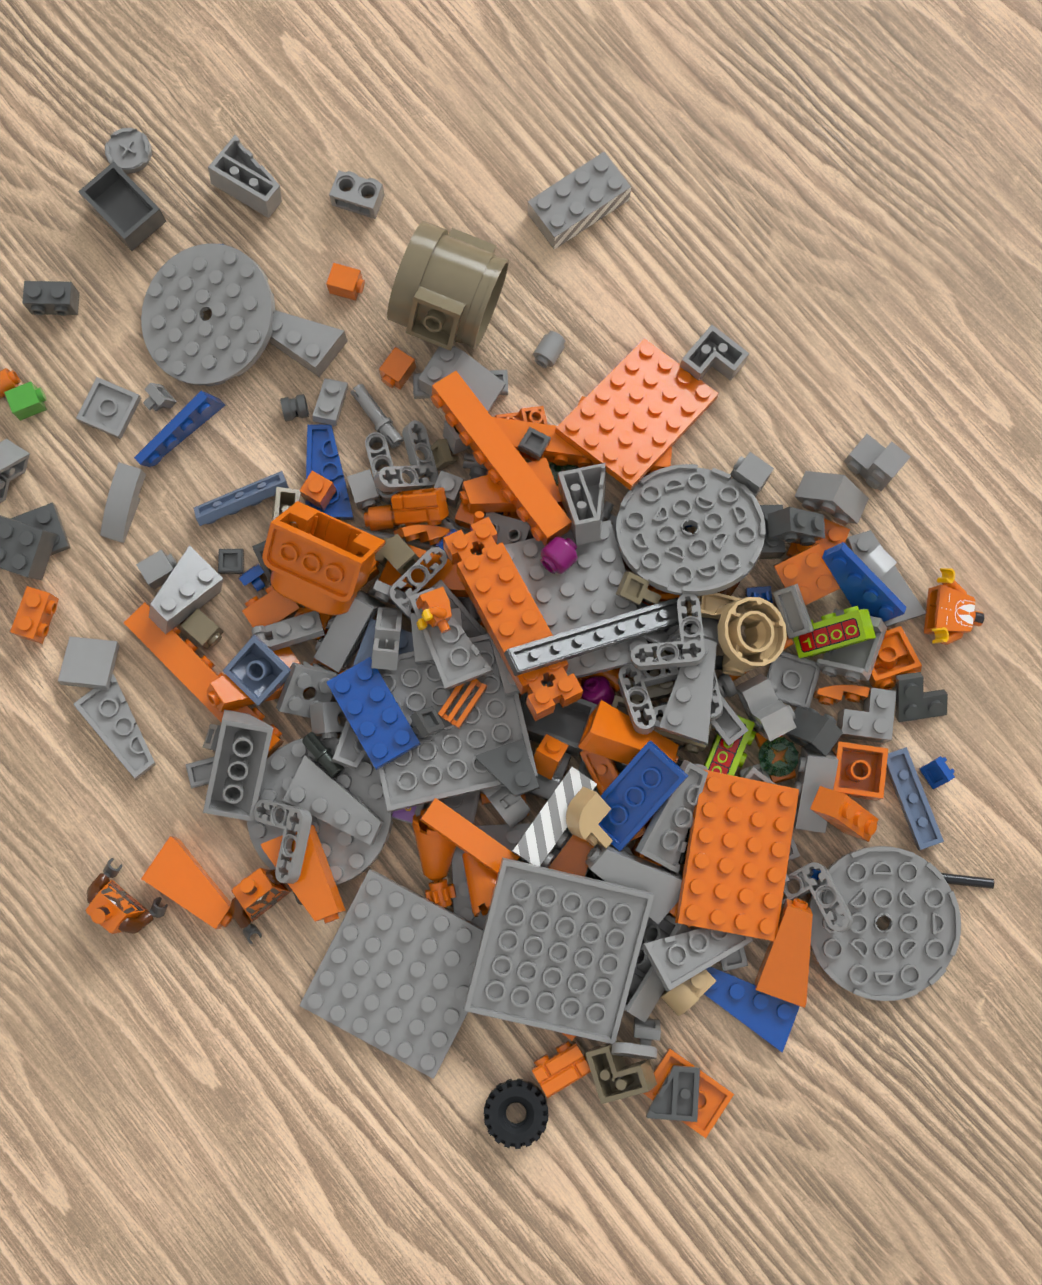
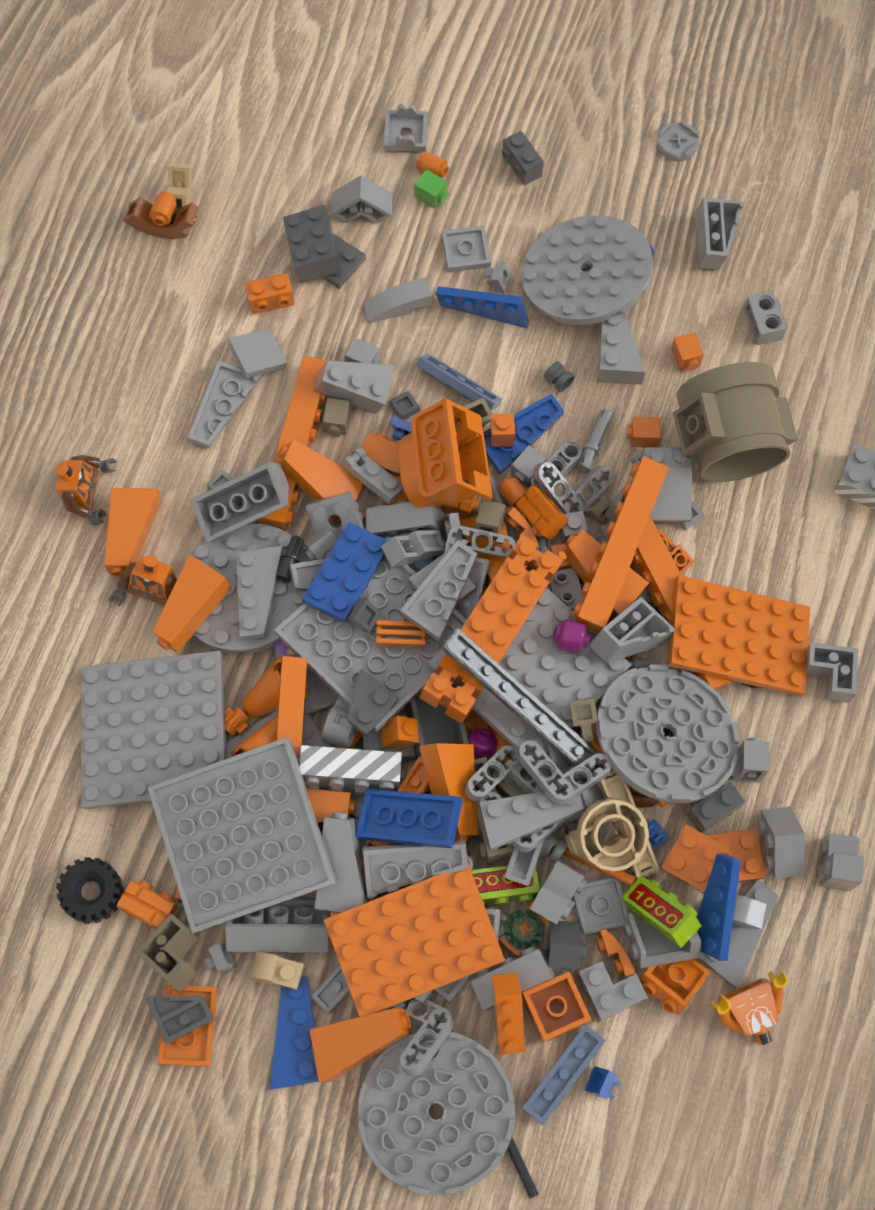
camera: 55 degrees right, 10 degrees down
dark grey piece [78,161,167,251] -> none
sand blue slope [223,635,291,706] -> none
light grey beam [254,800,312,884] -> none
light grey plate [312,378,348,426] -> none
orange piece [416,586,452,633] -> none
dark grey tile [518,427,551,460] -> none
light grey brick [533,331,566,368] -> none
tan brick [566,787,613,849] -> none
light grey tile [611,1042,657,1059] -> none
light grey wing [641,928,753,991] -> none
dark grey brick [768,507,825,546] -> none
light grey tile [773,584,814,639] -> none
dark grey plate [896,672,948,722] -> none

